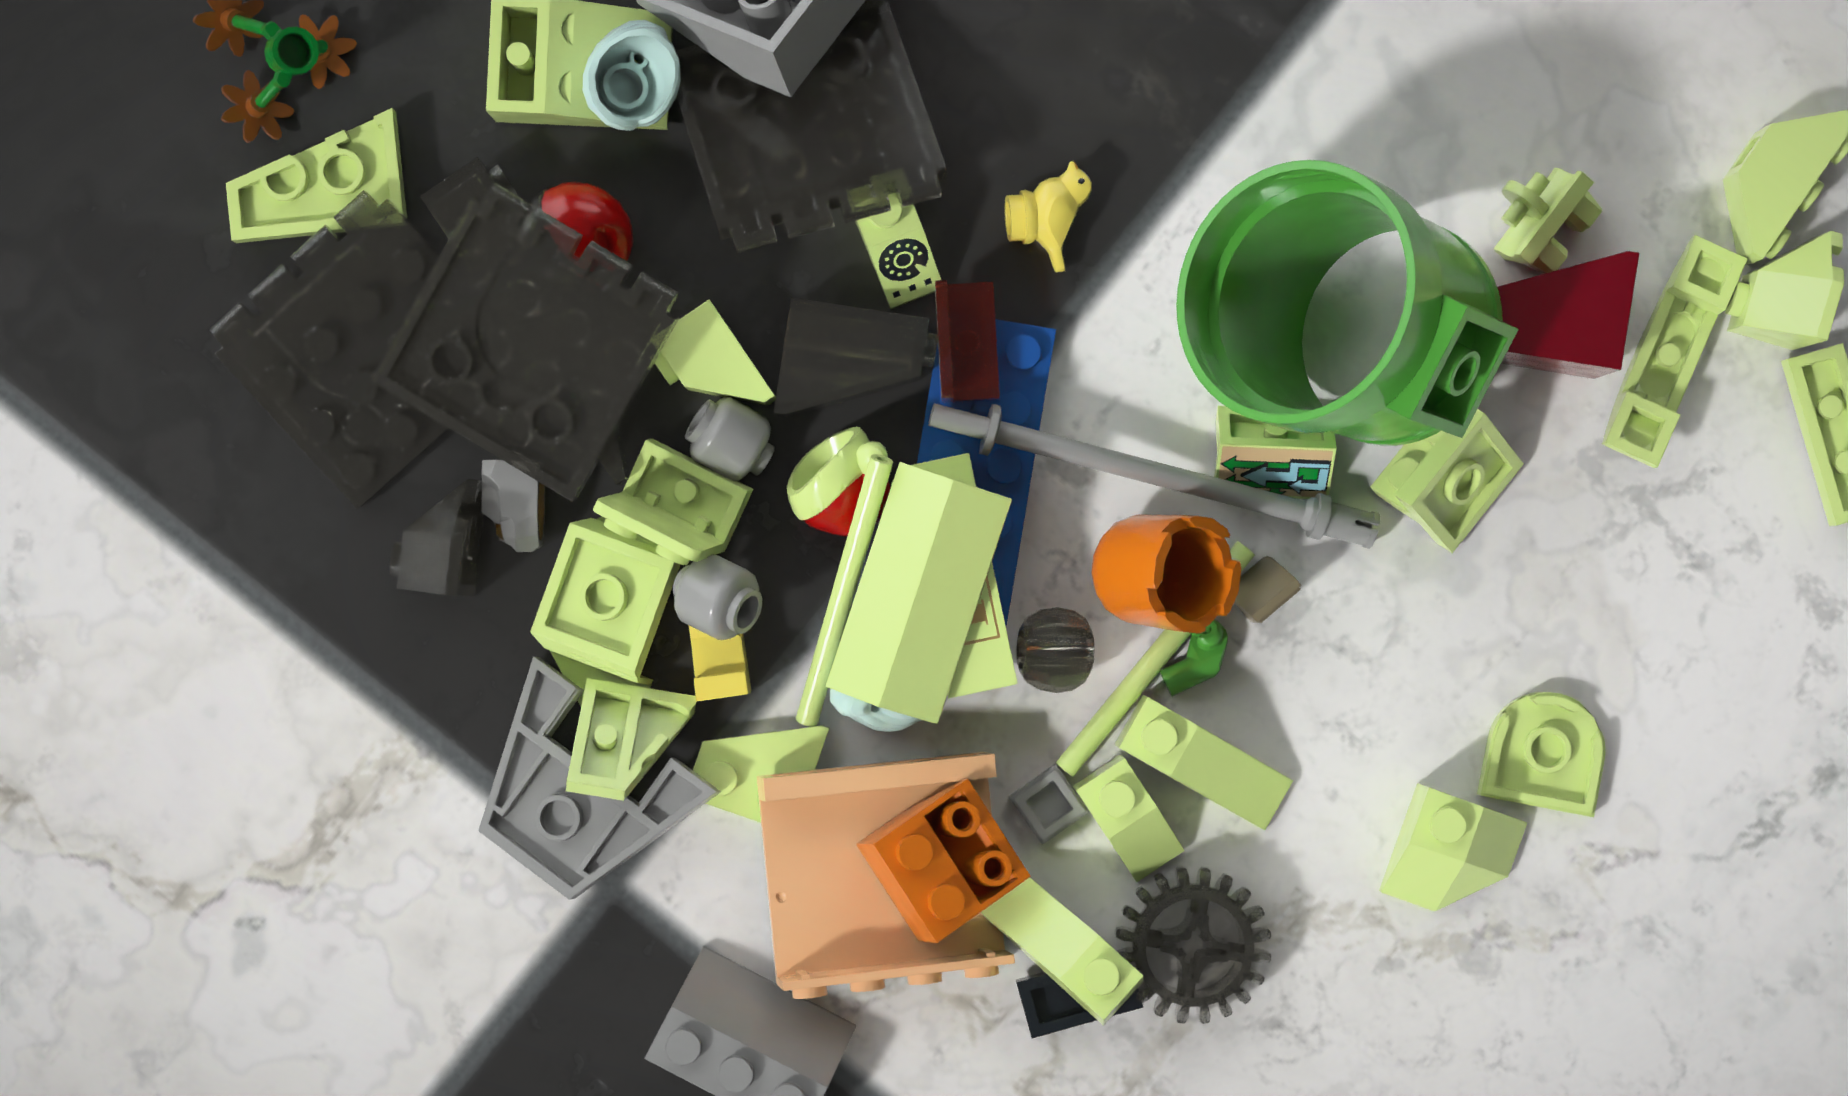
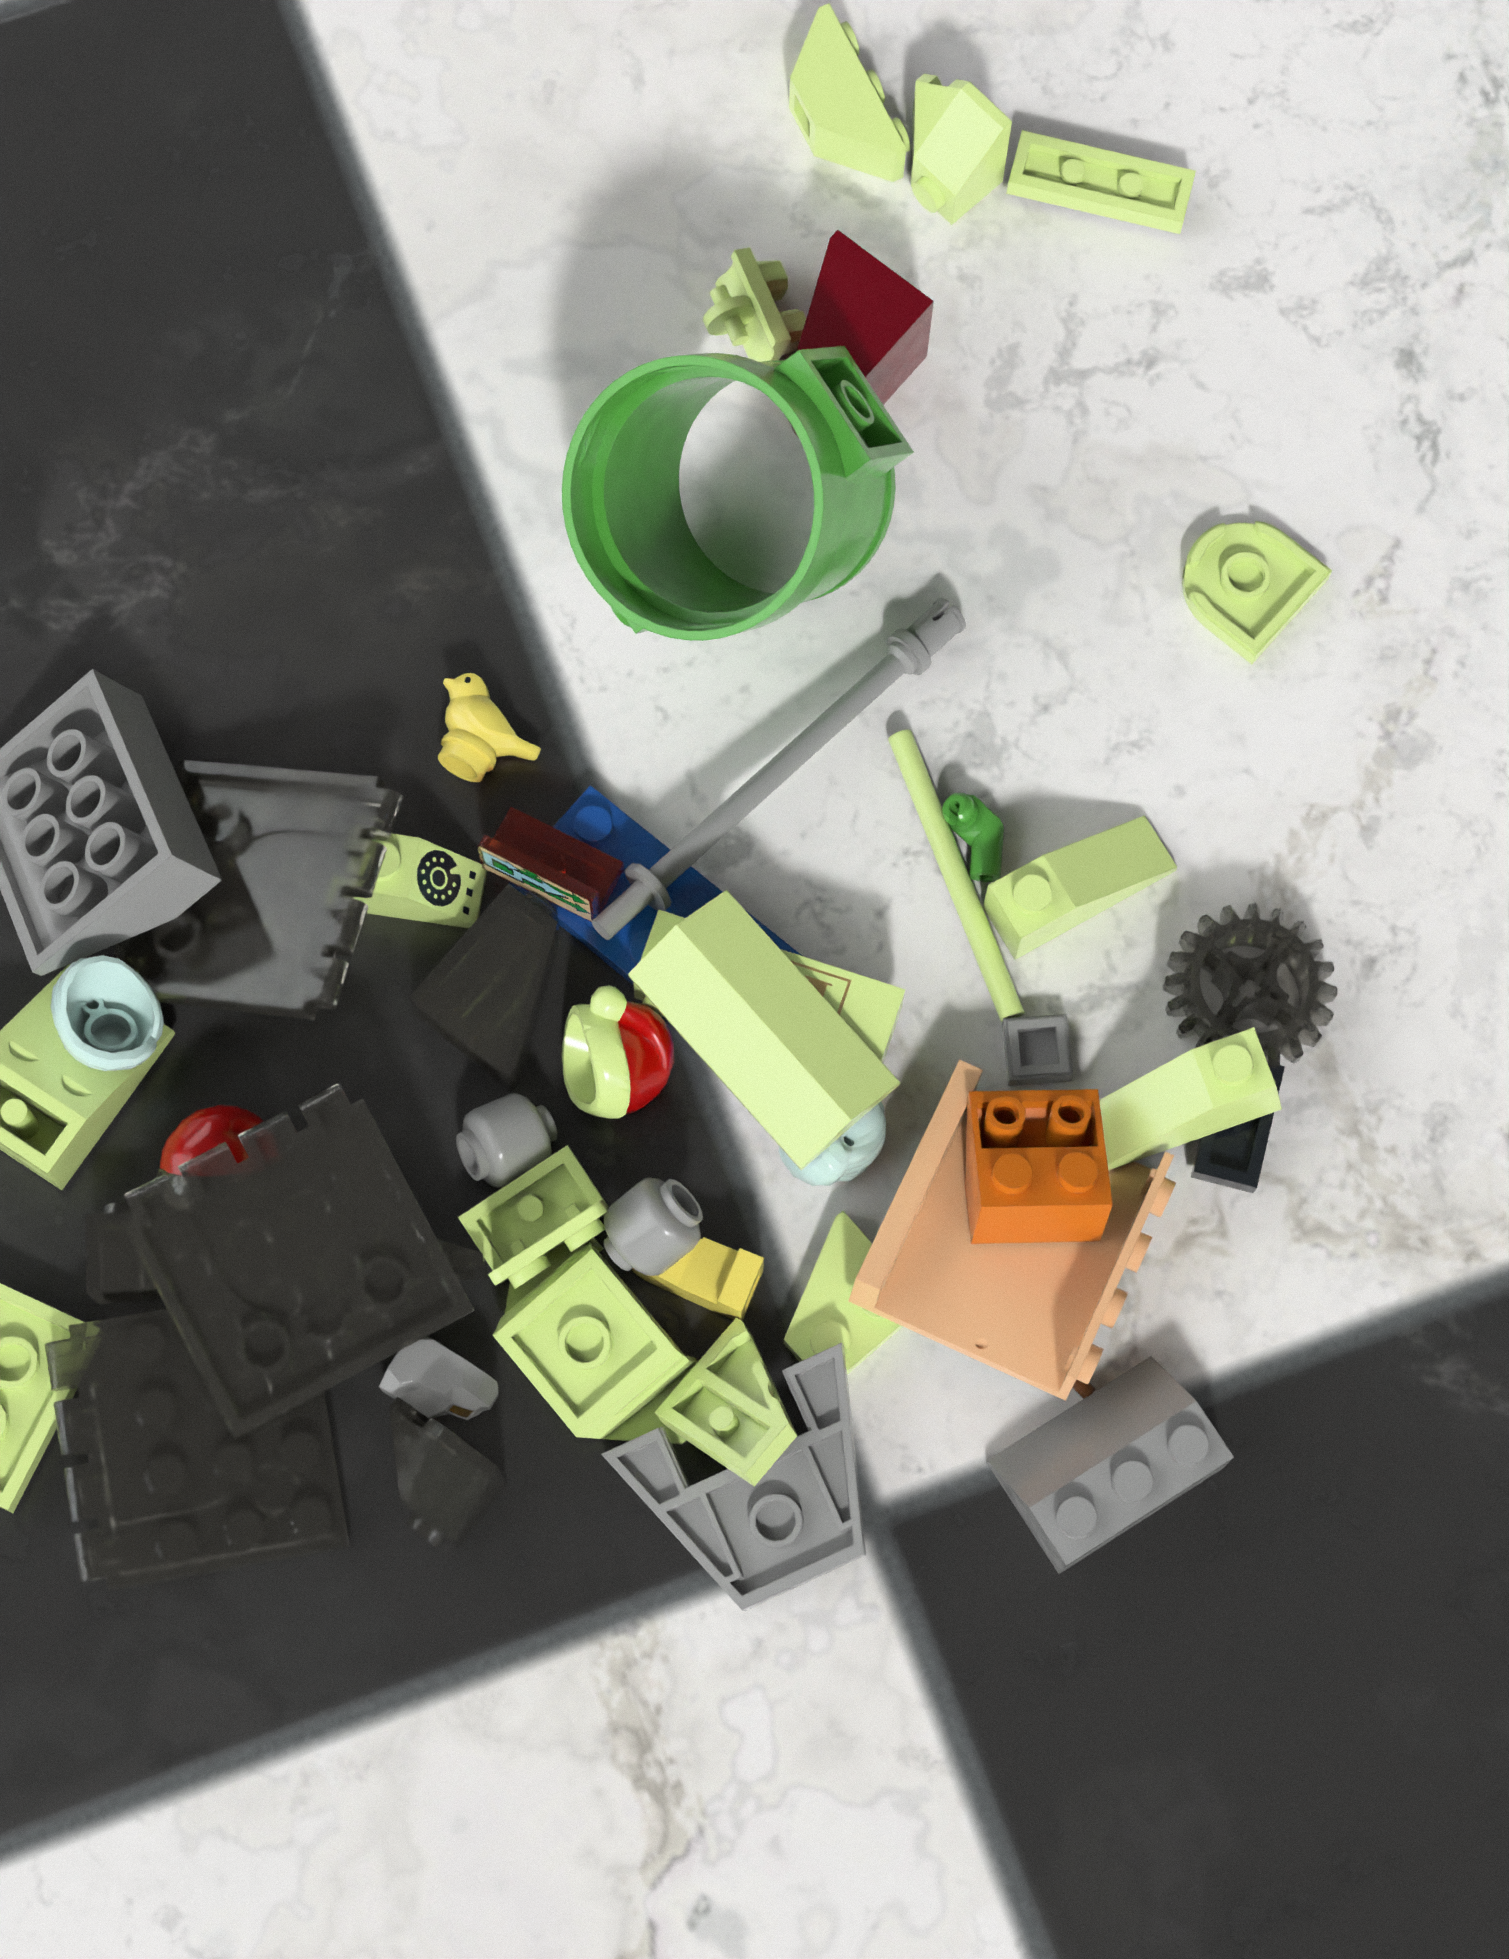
camera: 65 degrees left, 15 degrees down
yellowish green slope [651,299,777,406] -> none
yellowish green piece [796,454,893,727] -> none
clear smoke piece [1016,607,1095,693] -> none
yellowish green slope [1073,754,1185,882] -> none
orange cylinder [1091,515,1241,634] -> none
panel [1214,405,1337,499] -> none
dark tan slope [1234,556,1302,623] -> none
yellowish green bracket [1370,409,1524,553] -> none
yellowish green slope [1379,783,1527,911] -> none
yellowish green slope [1602,235,1747,468] -> none

